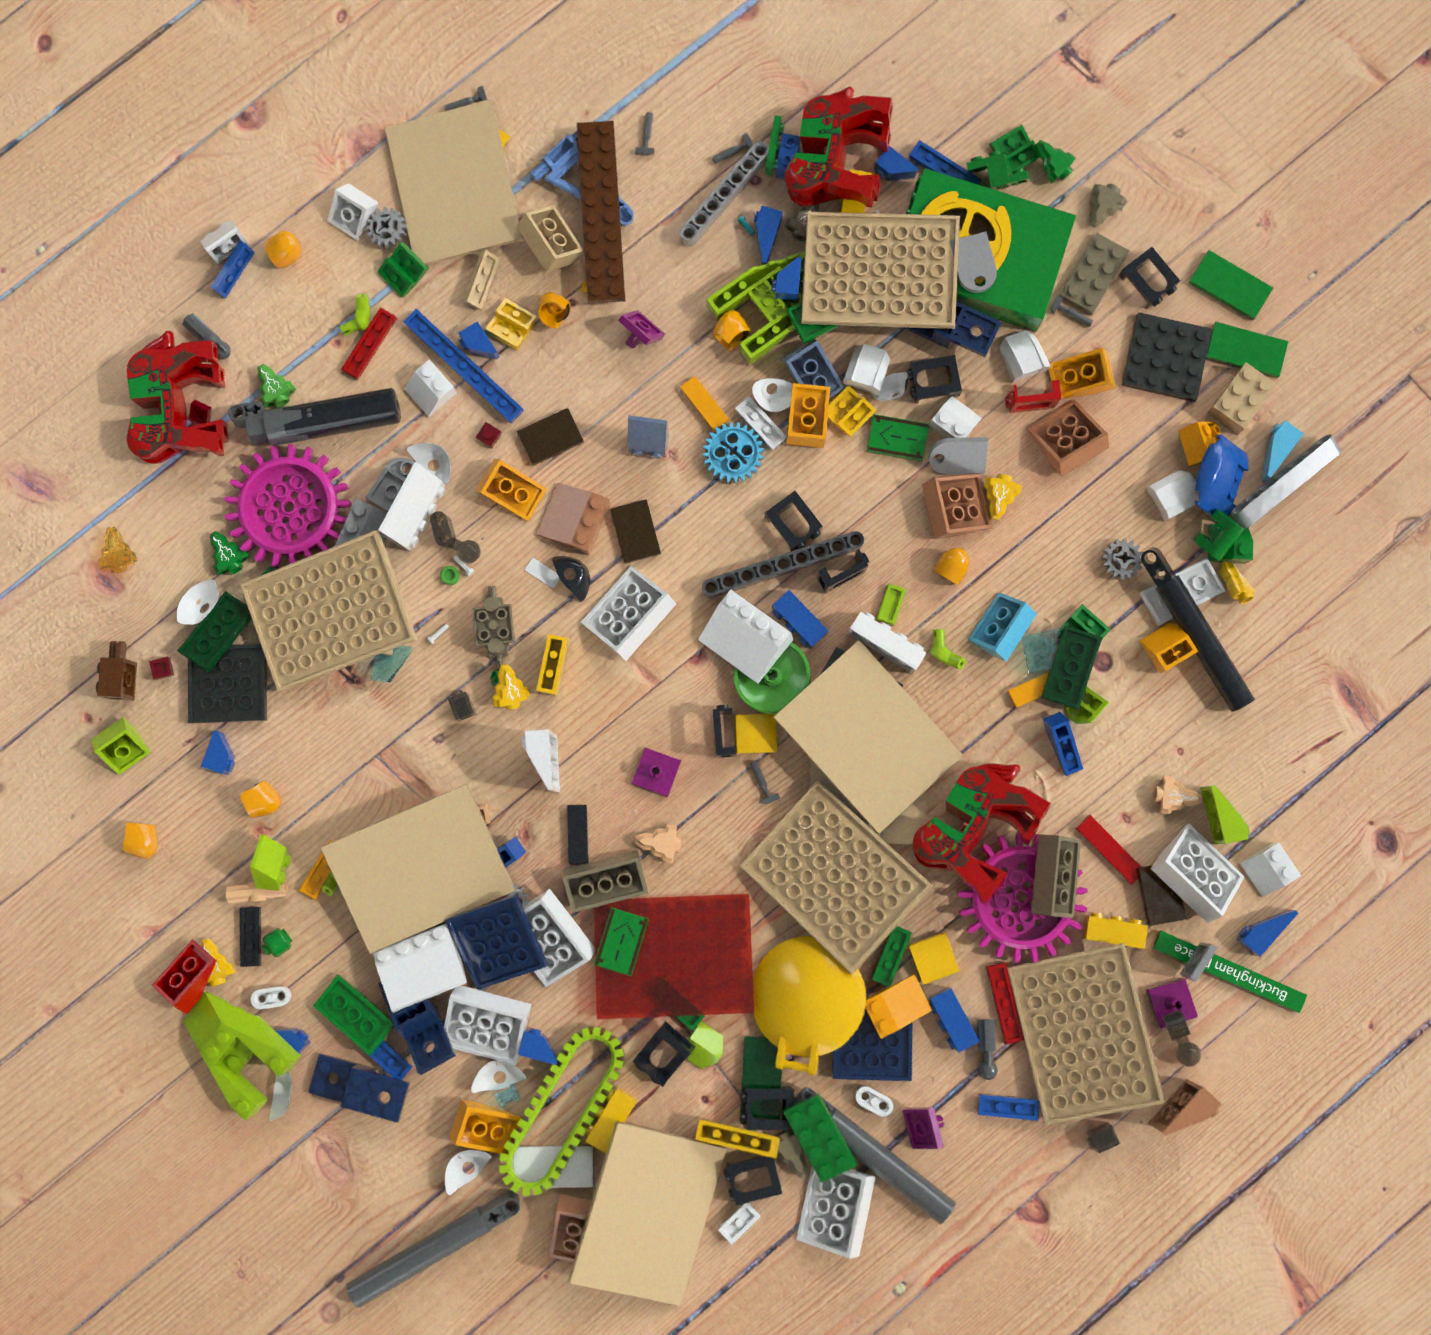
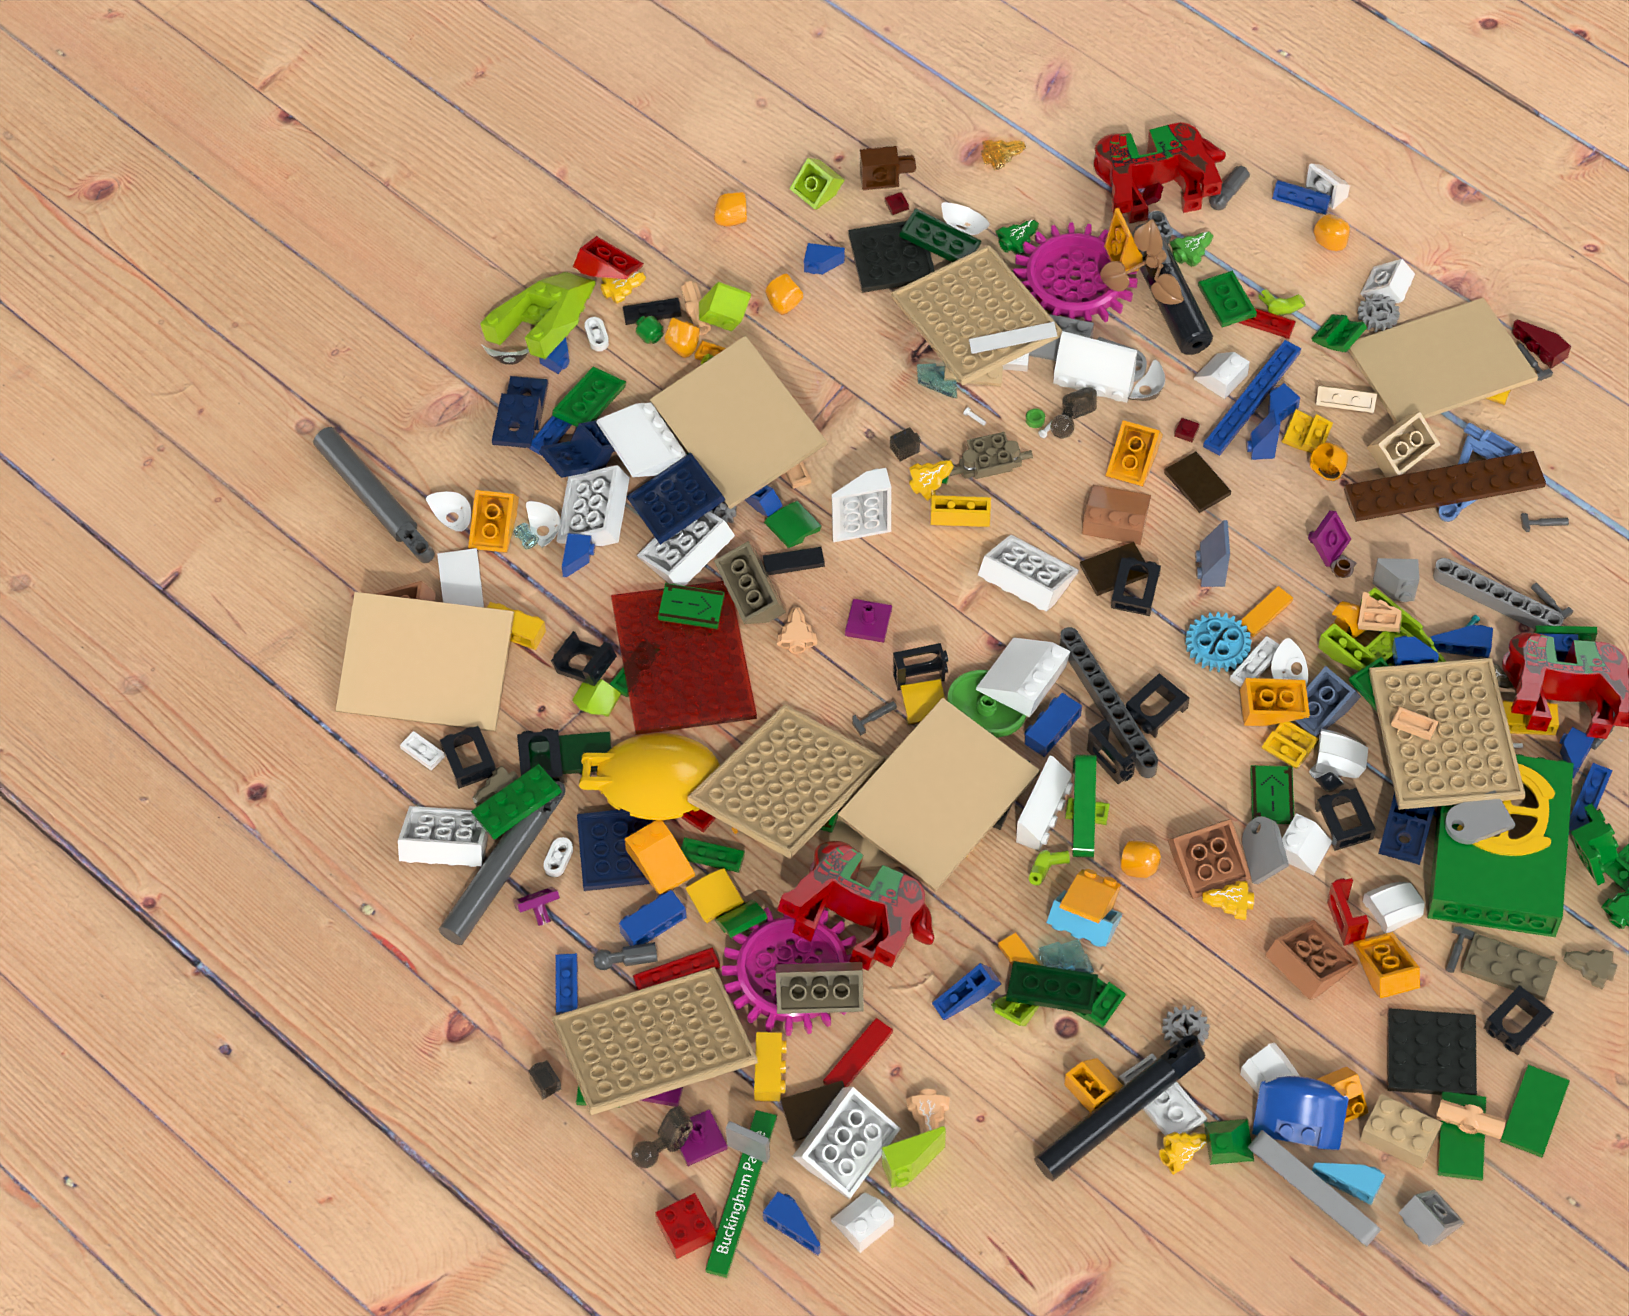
camera: 80 degrees right, 25 degrees down
lime piece [499,1026,625,1196] -> none
white sticker [525,558,560,589] -> none
black piece [552,556,590,602] -> none
yellow brick [695,1119,780,1159] -> none
nougat slope [1148,1079,1221,1135] -> none
green connector [1193,509,1245,561] -> none
none -> red brick [655,1193,716,1260]
none -> light orange piece [664,318,700,358]
none -> green slope [715,900,768,938]
none -> green slope [764,501,822,548]
none -> white sticker [969,322,1057,354]
none -> light orange slope [1059,869,1121,924]
none -> green beam [1073,754,1097,858]
none -> medium nougat plant [1100,219,1184,305]
none -> light orange slope [1104,208,1143,272]
none -> black panel [1111,557,1161,616]
none -> green tile [1198,270,1257,328]
none -> blue slope [1246,409,1281,460]
none -> reddish brown animal [1331,555,1357,578]
none -> light nougat wing [1358,592,1402,632]
none -> light grey slope [1373,558,1420,602]
none -> light nougat tile [1391,707,1439,741]
none -> light grey slope [1399,1189,1464,1247]
none -> light nougat piece [1436,1100,1506,1139]
none -> dark red slope [1511,319,1571,369]

